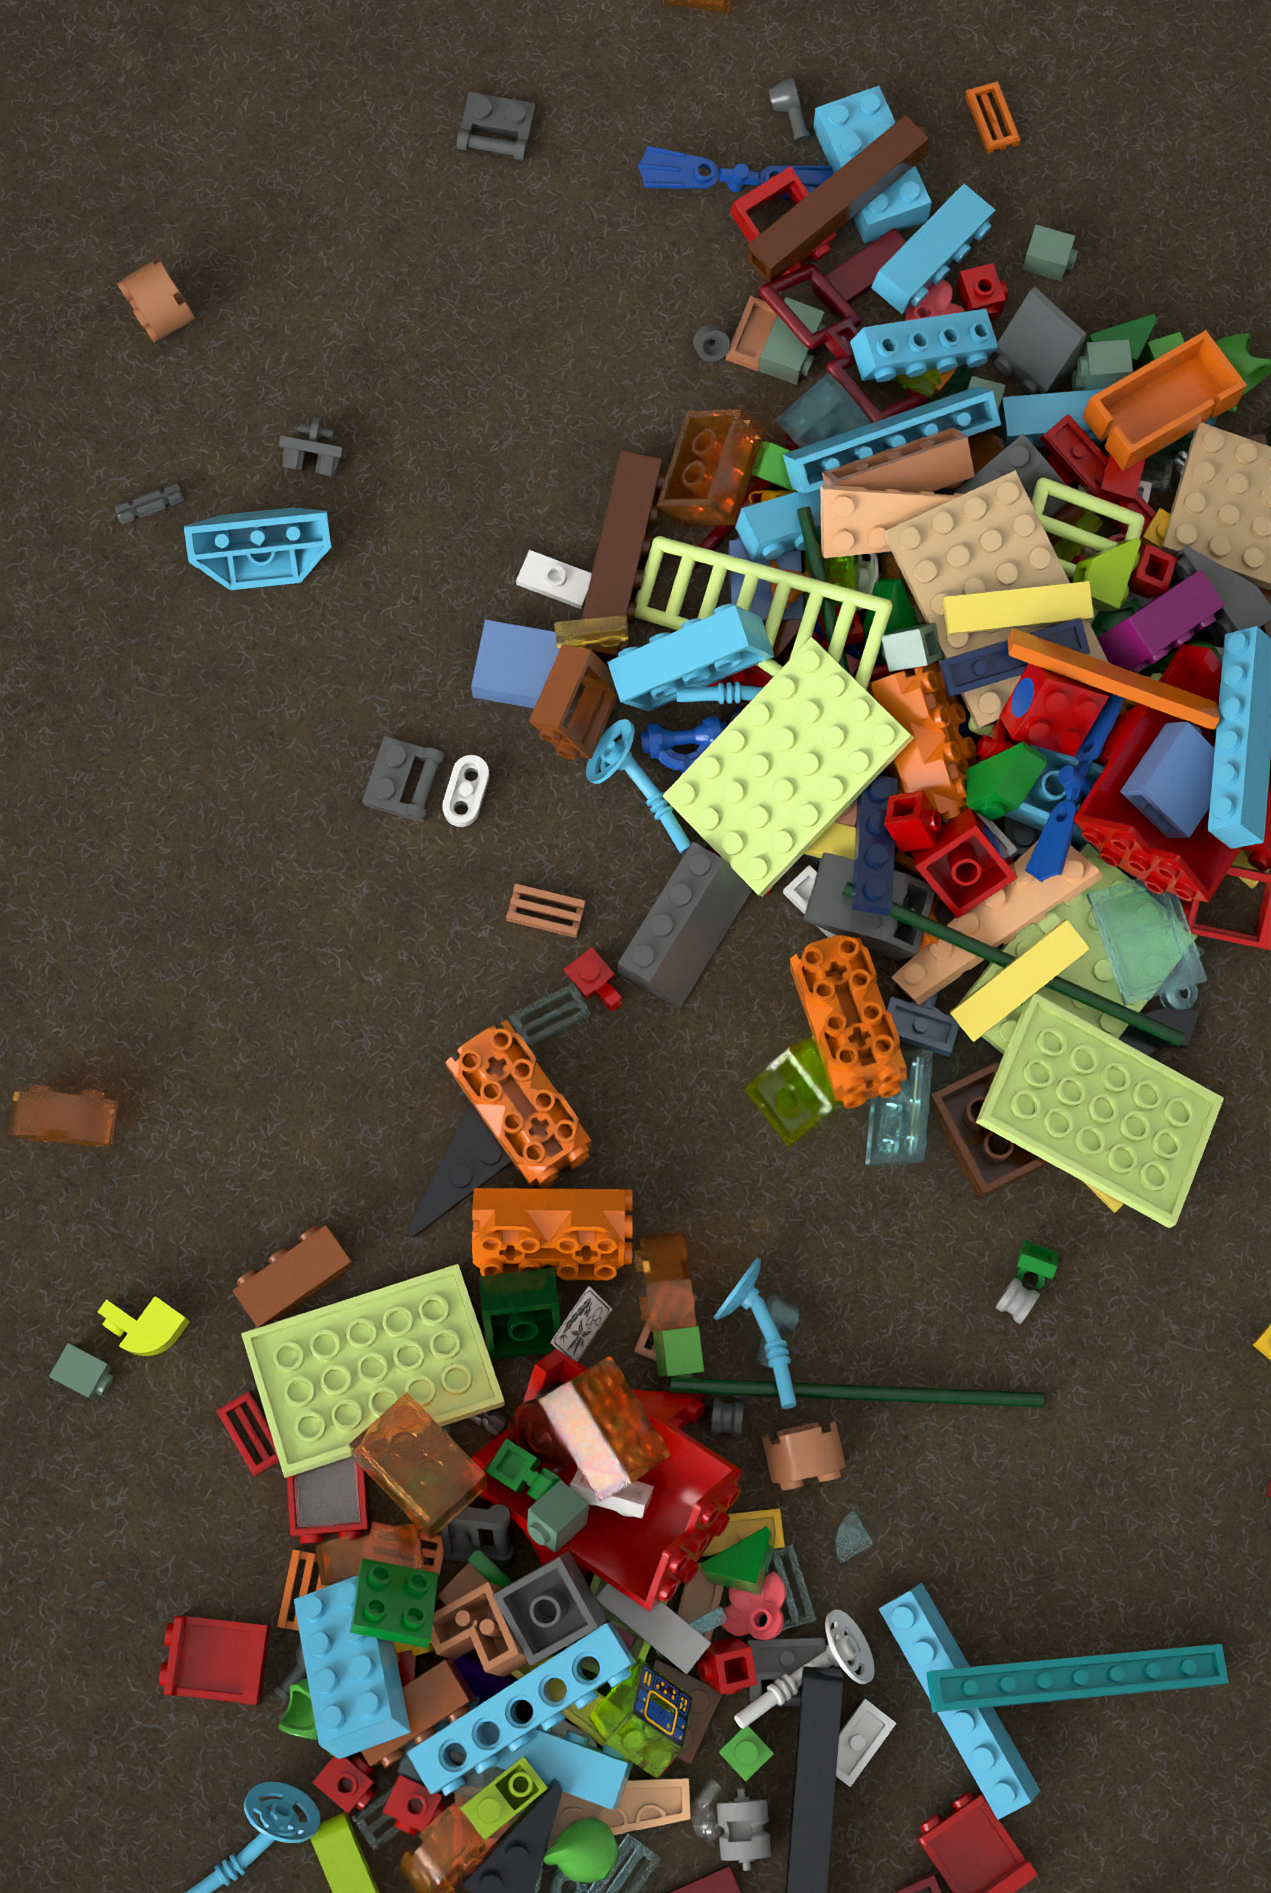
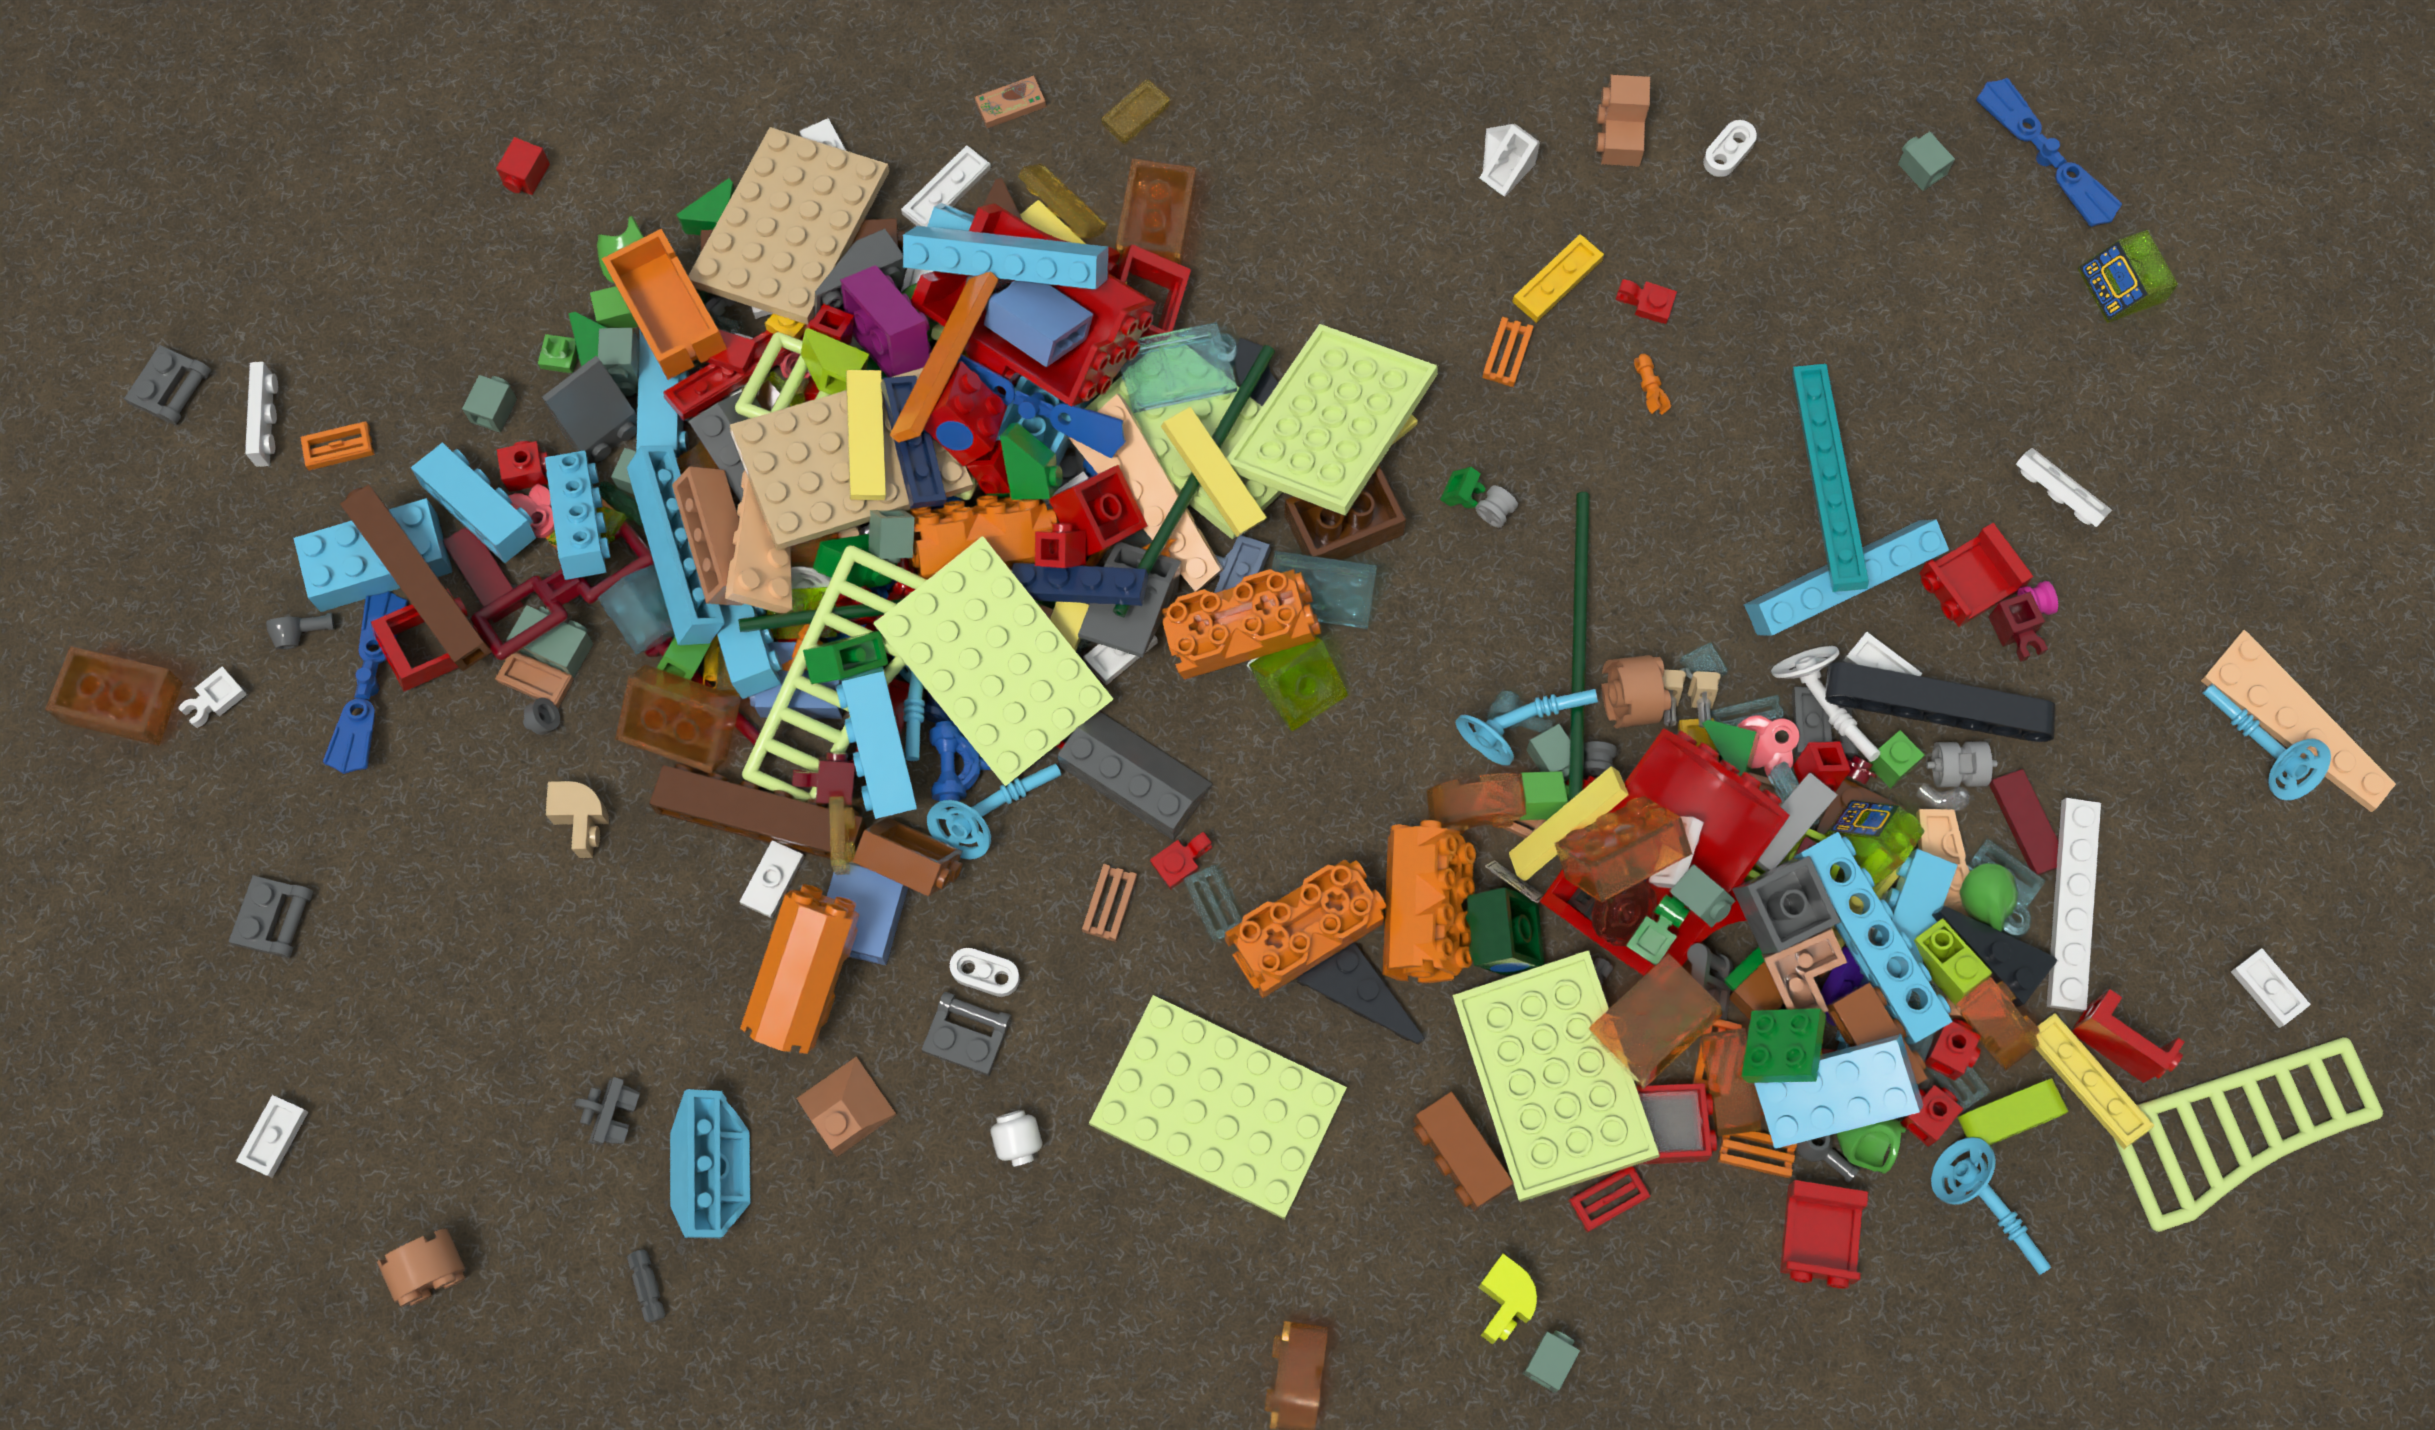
camera: 85 degrees left, 5 degrees down
none -> white plate [178,667,247,728]
none -> white plate [236,1095,308,1178]
none -> white plate [245,362,278,467]
none -> bright green tile [538,334,578,373]
none -> tan brick [546,781,609,858]
none -> orange brick [740,884,860,1054]
none -> dark red brick [792,751,855,805]
none -> nougat slope [797,1057,897,1157]
none -> green slope [803,631,888,684]
none -> white head [990,1110,1042,1166]
none -> yellowish green plate [1089,995,1347,1220]
none -> orange tile [1482,317,1534,387]
none -> light yellow tile [1509,766,1629,881]
none -> sand green brick [1526,724,1570,782]
none -> orange piece [1634,354,1671,415]
none -> tan piece [1662,668,1721,728]
none -> dark red plate [1846,755,1877,785]

